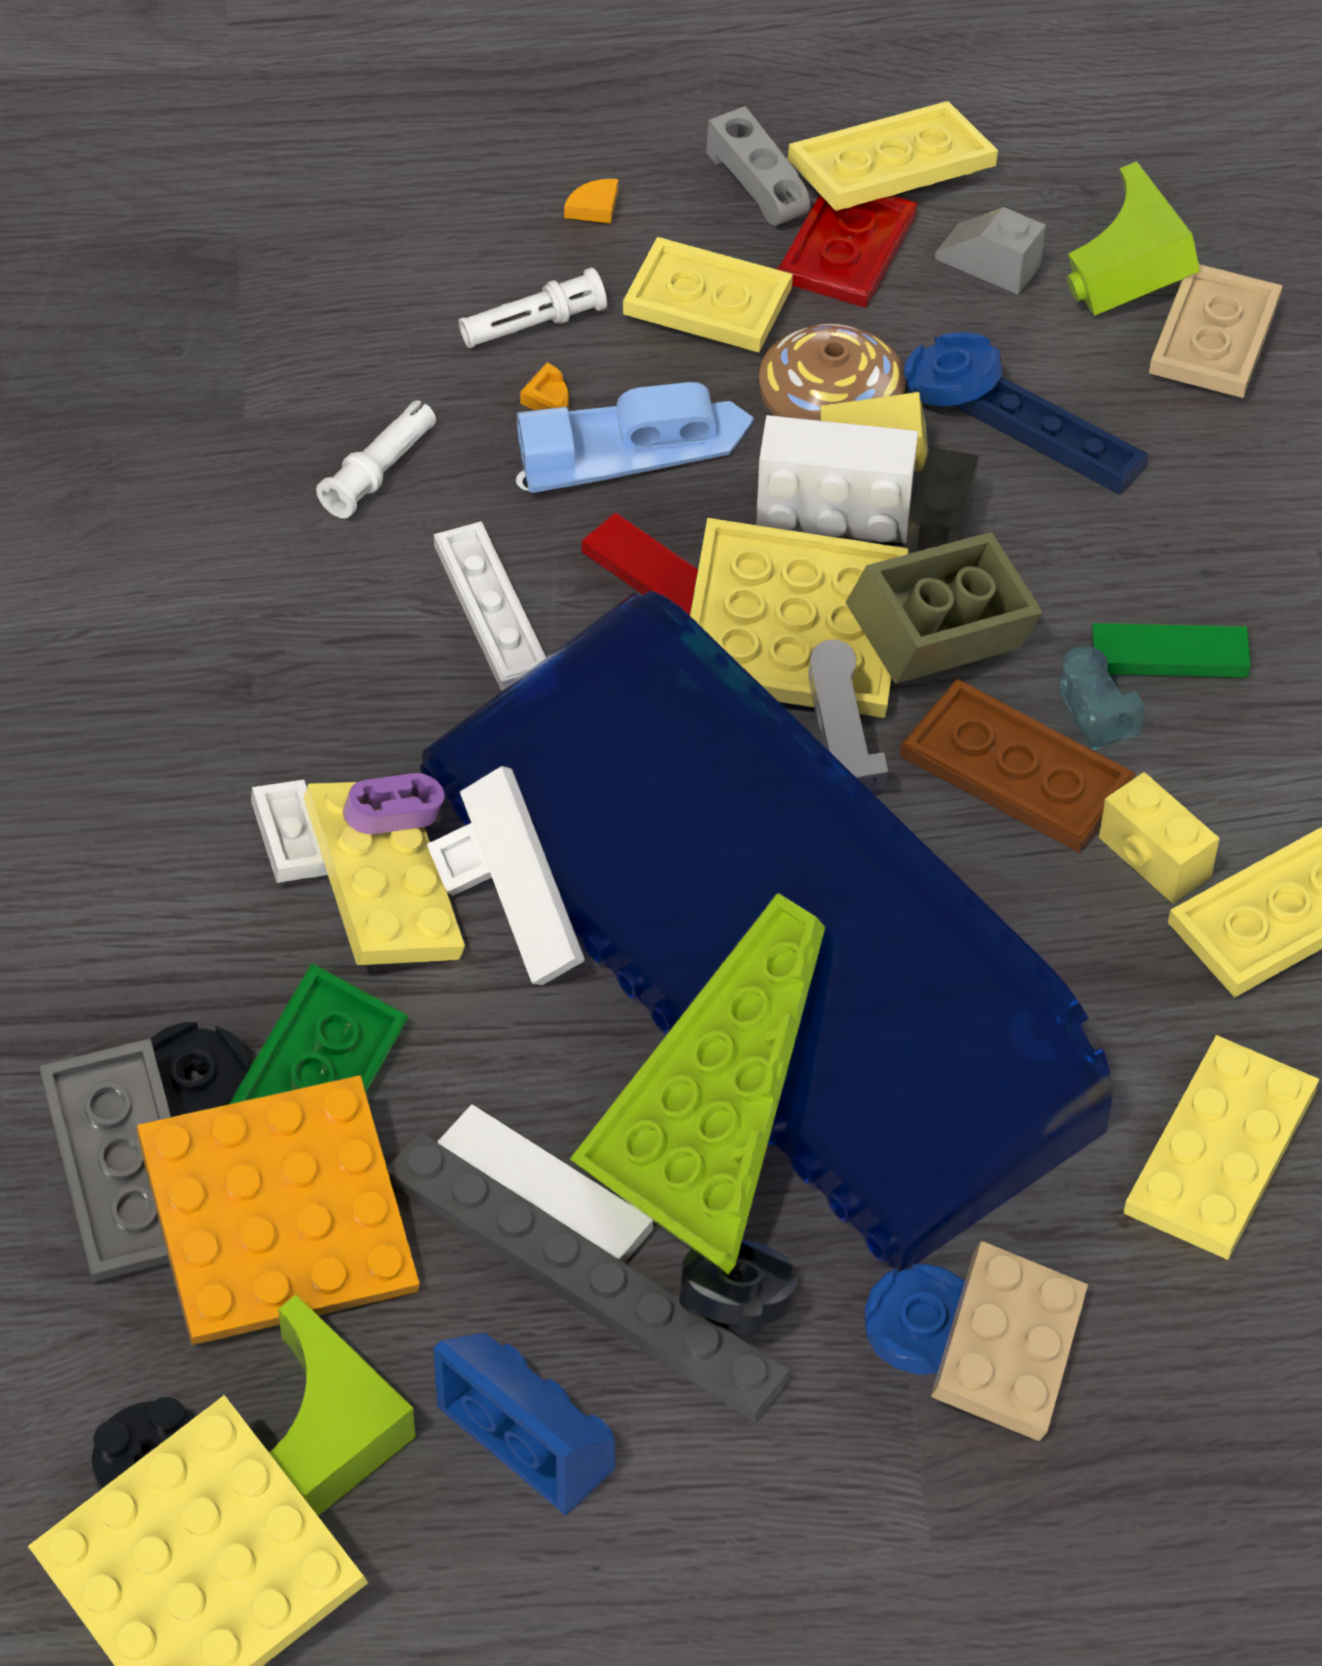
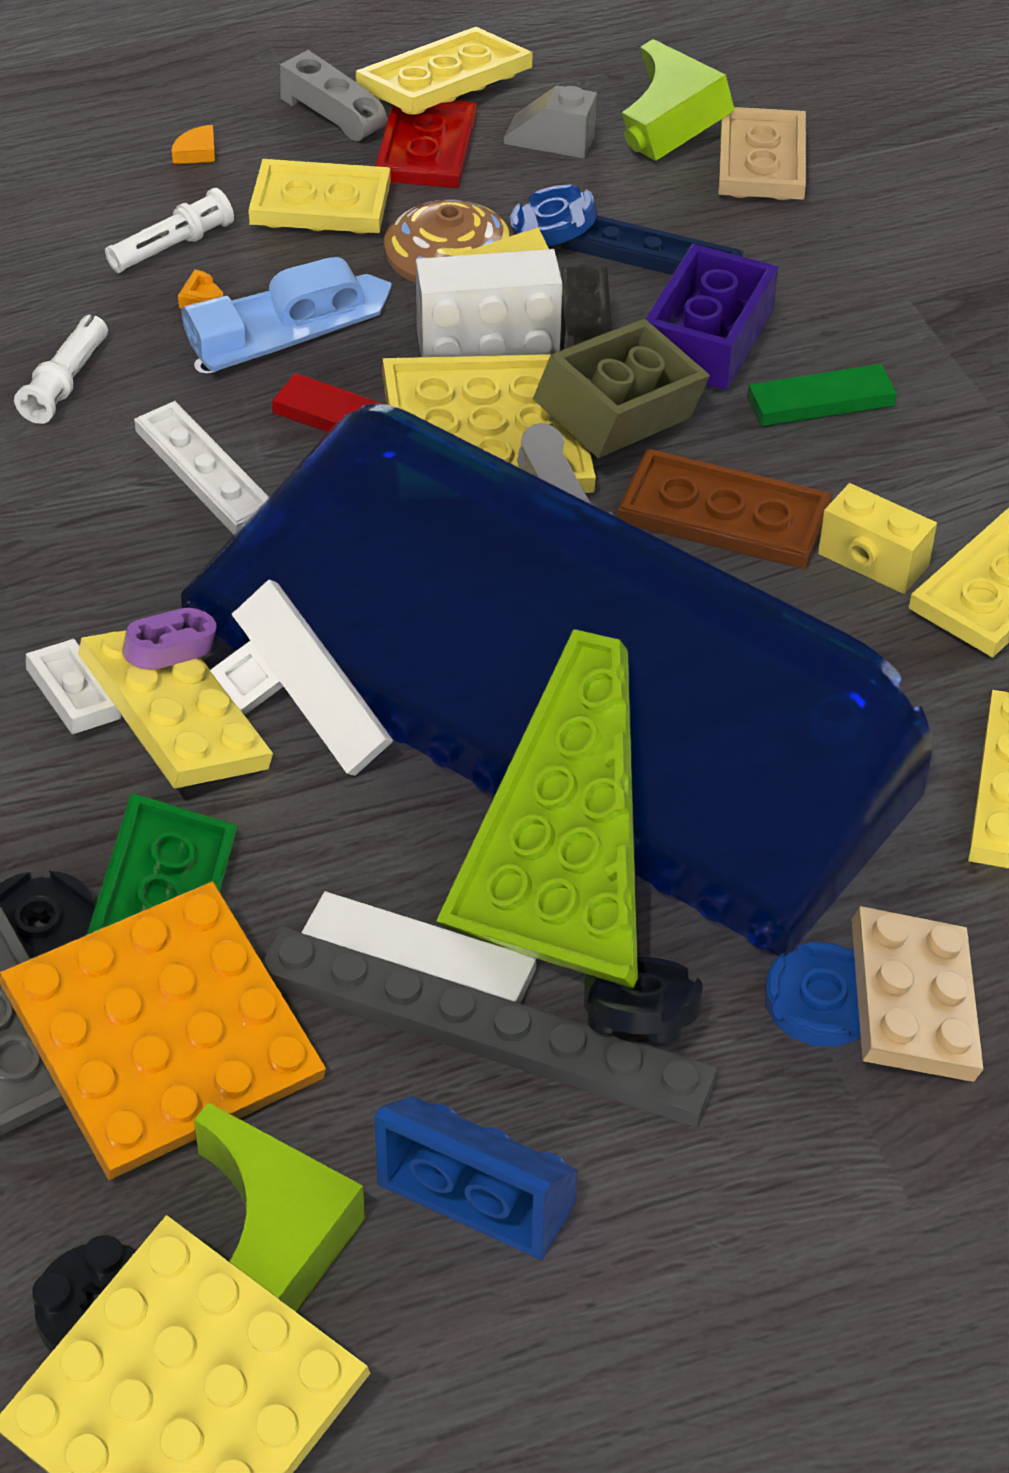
camera: 15 degrees left, 5 degrees down
clear light blue leg [1059,646,1145,750] -> none
none -> dark purple brick [645,244,778,390]

